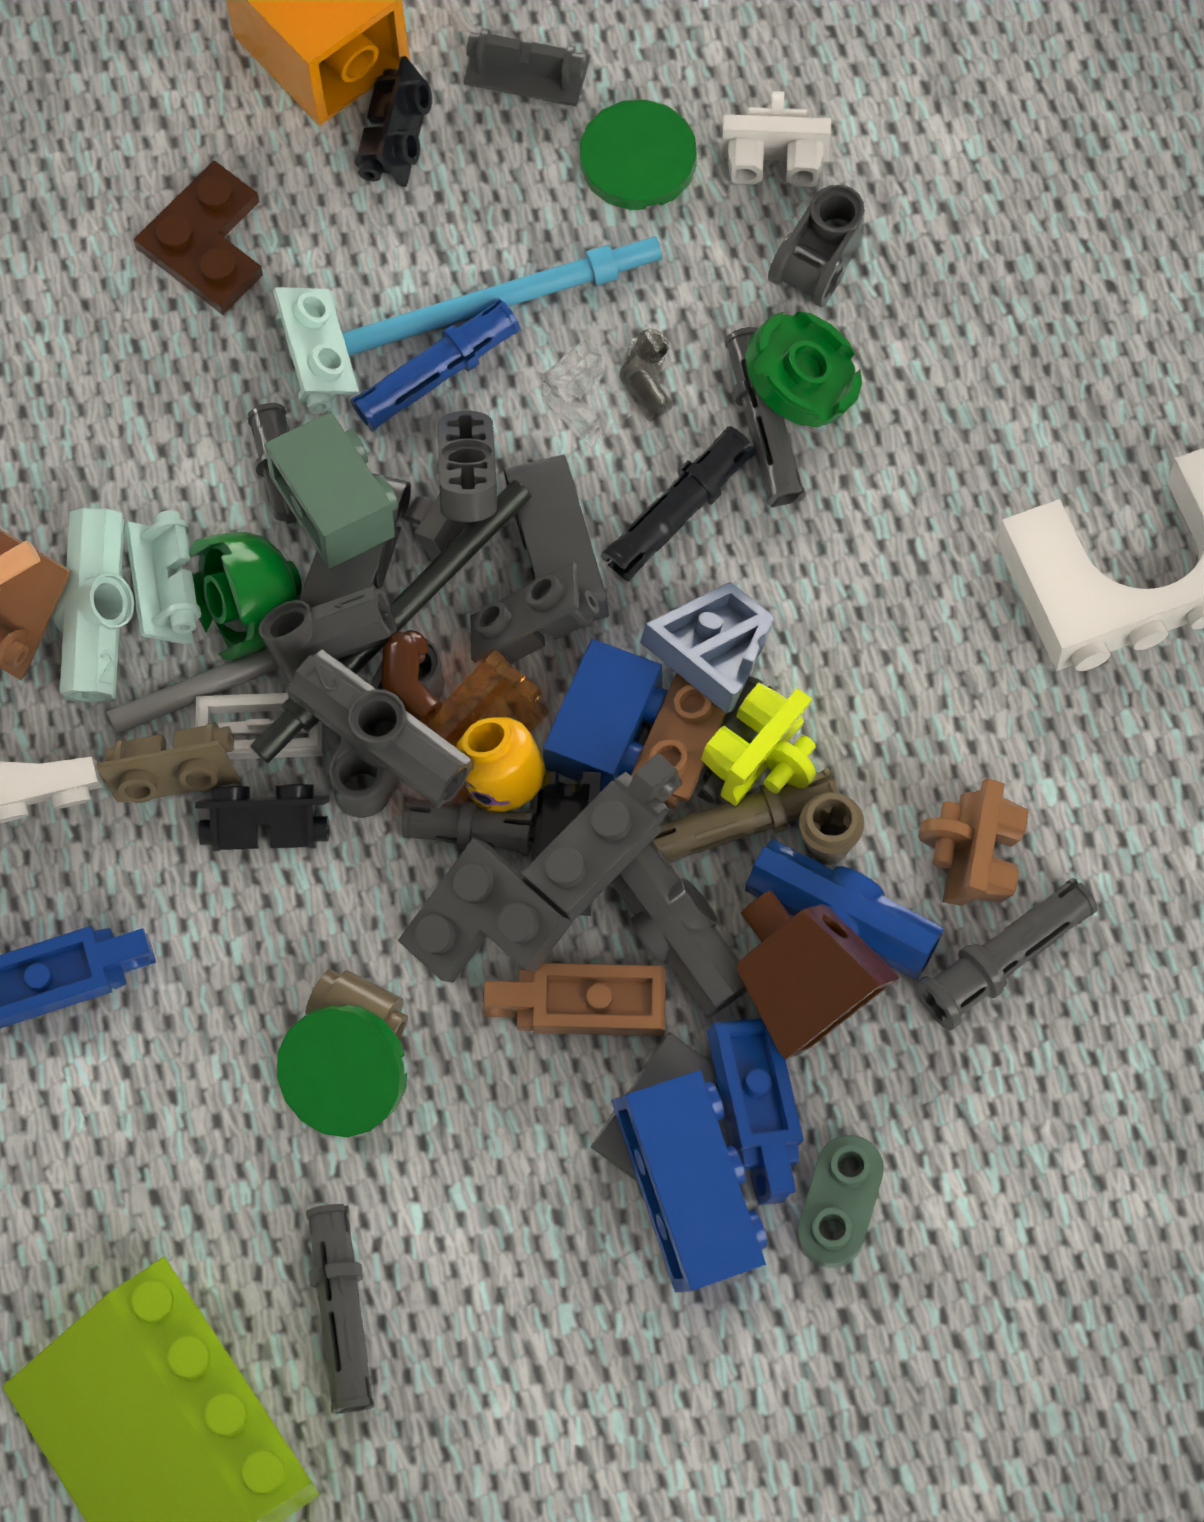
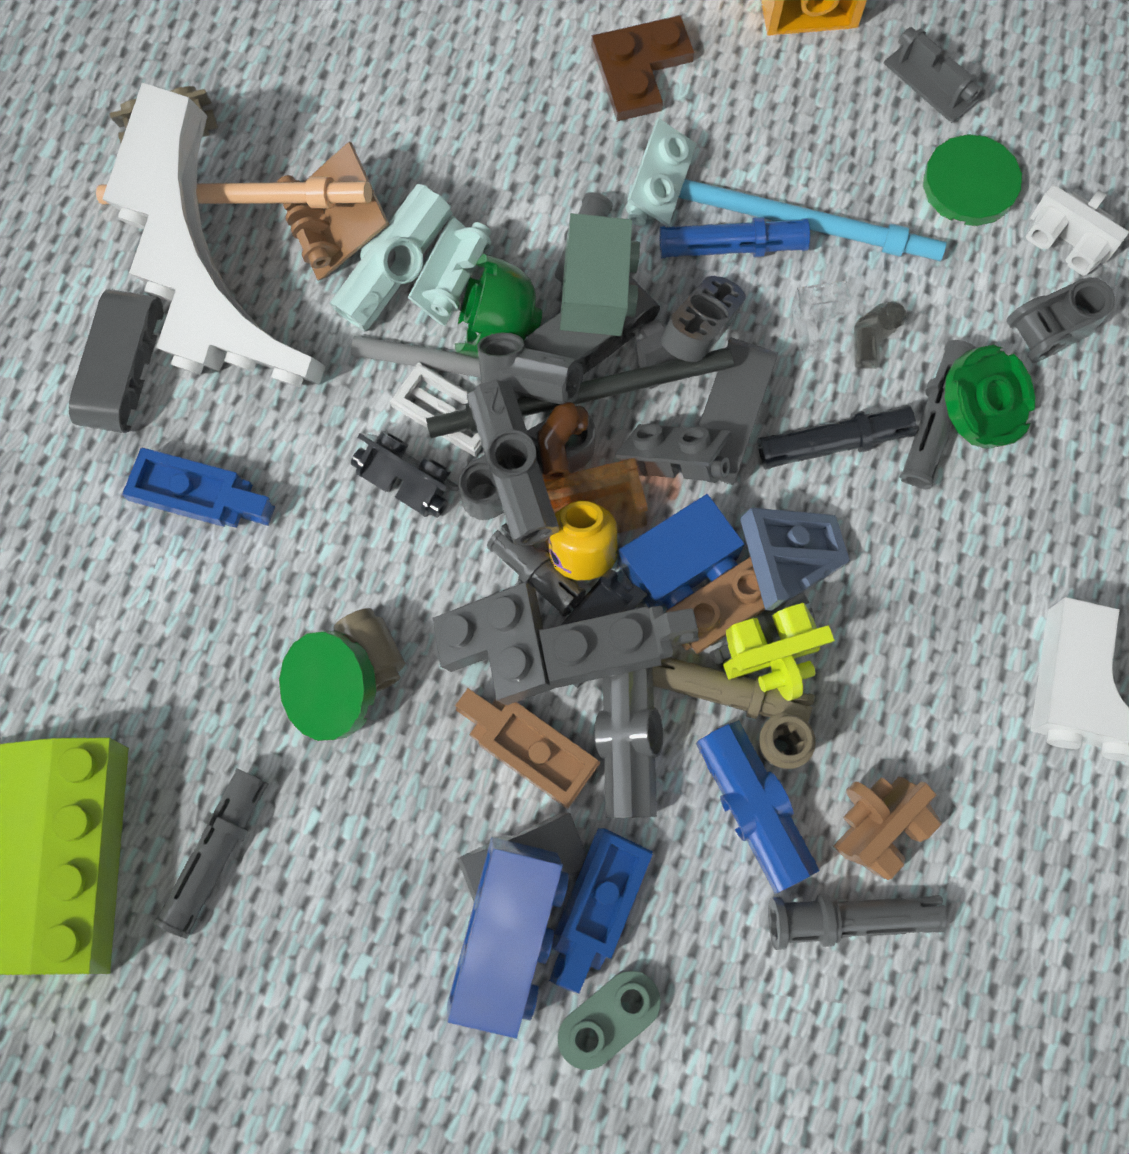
camera: 30 degrees right, 5 degrees up
dark tan hinge [96,722,240,803] -> none
black hinge [355,56,432,187] -> none
reddish brown torso [737,890,899,1060] -> none

